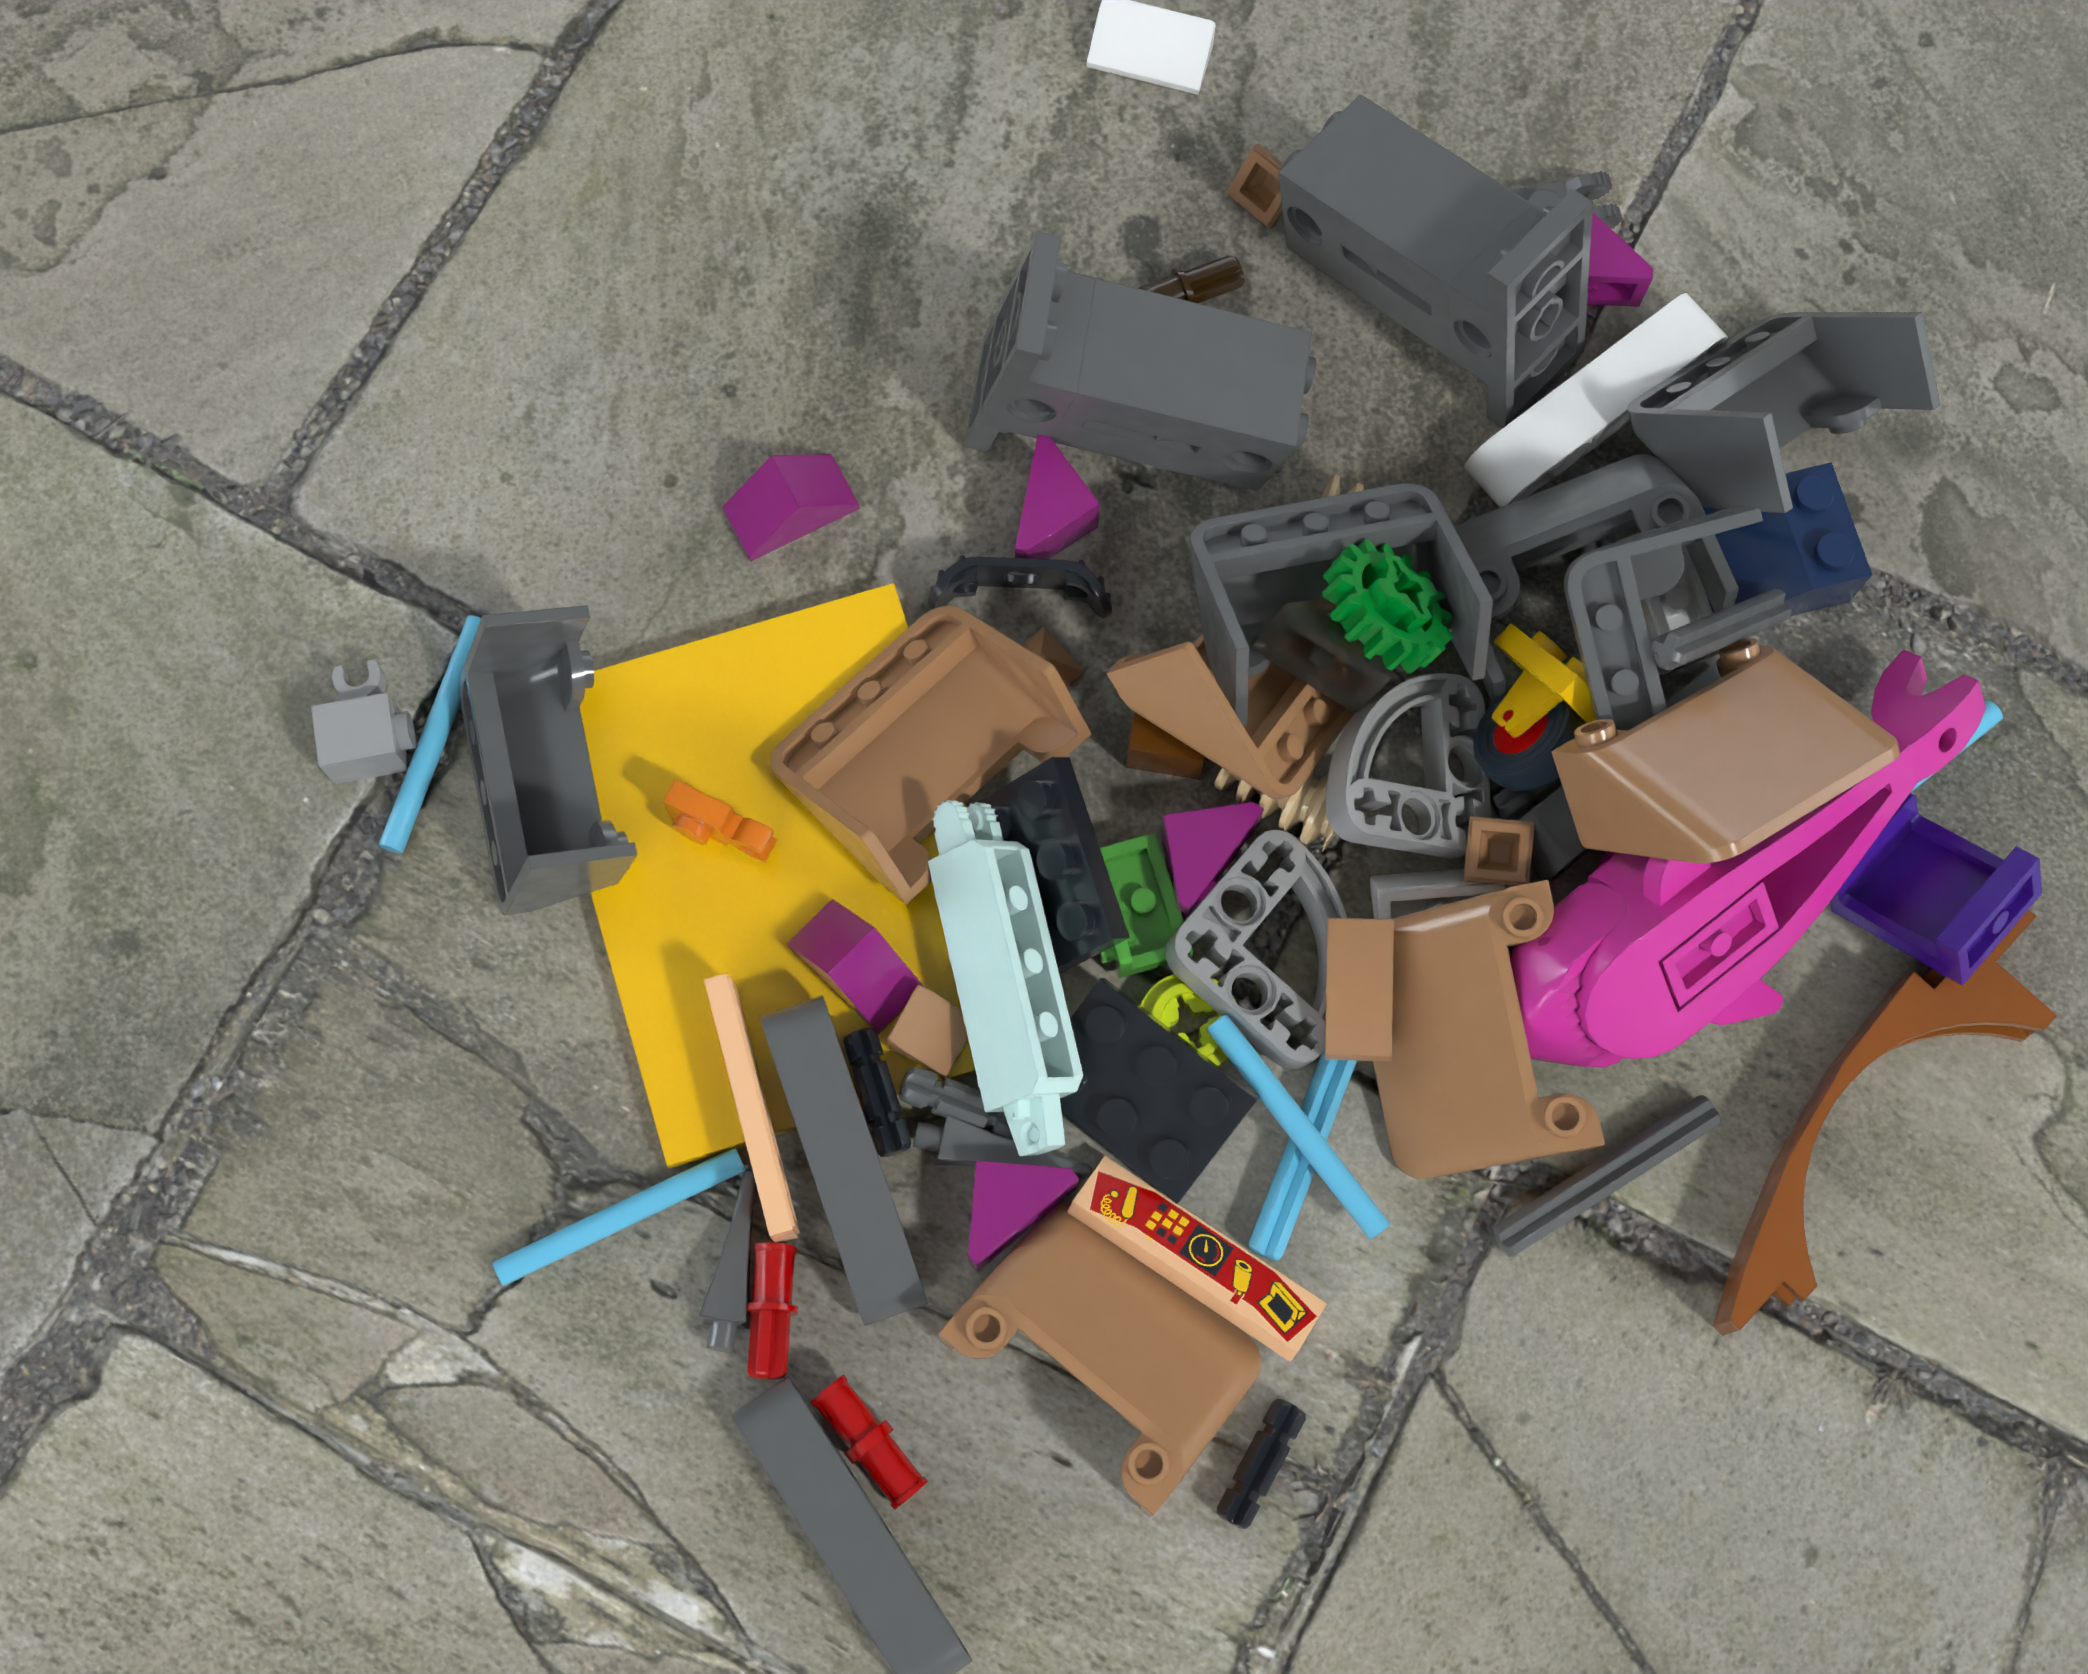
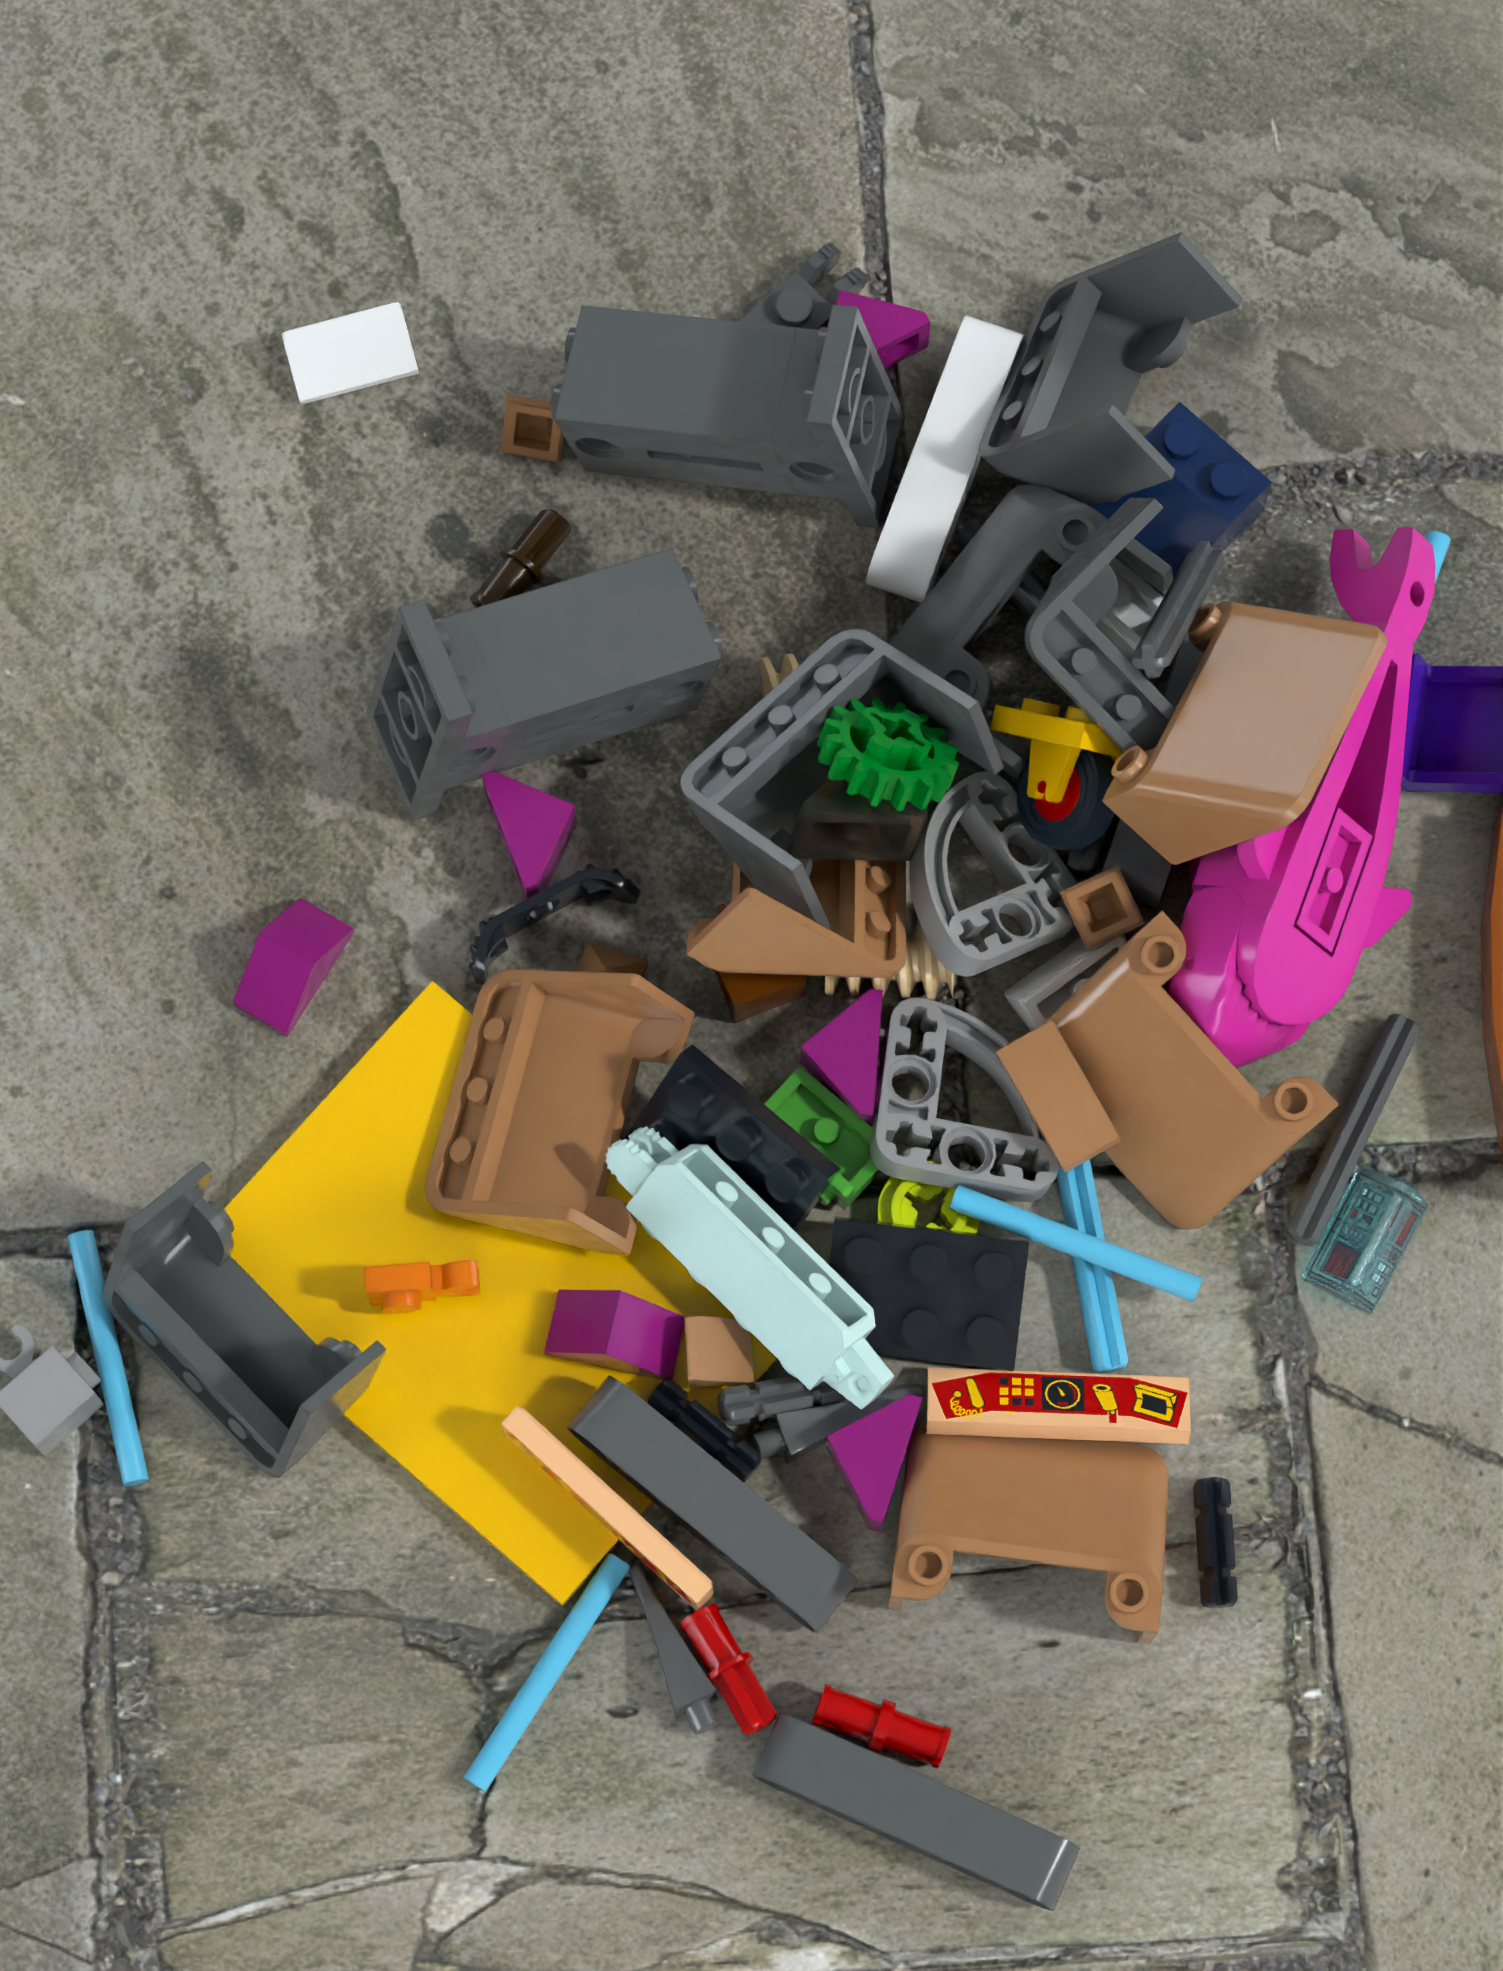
camera: 30 degrees left, 0 degrees up
none -> clear light blue slope [1302,1167,1428,1314]

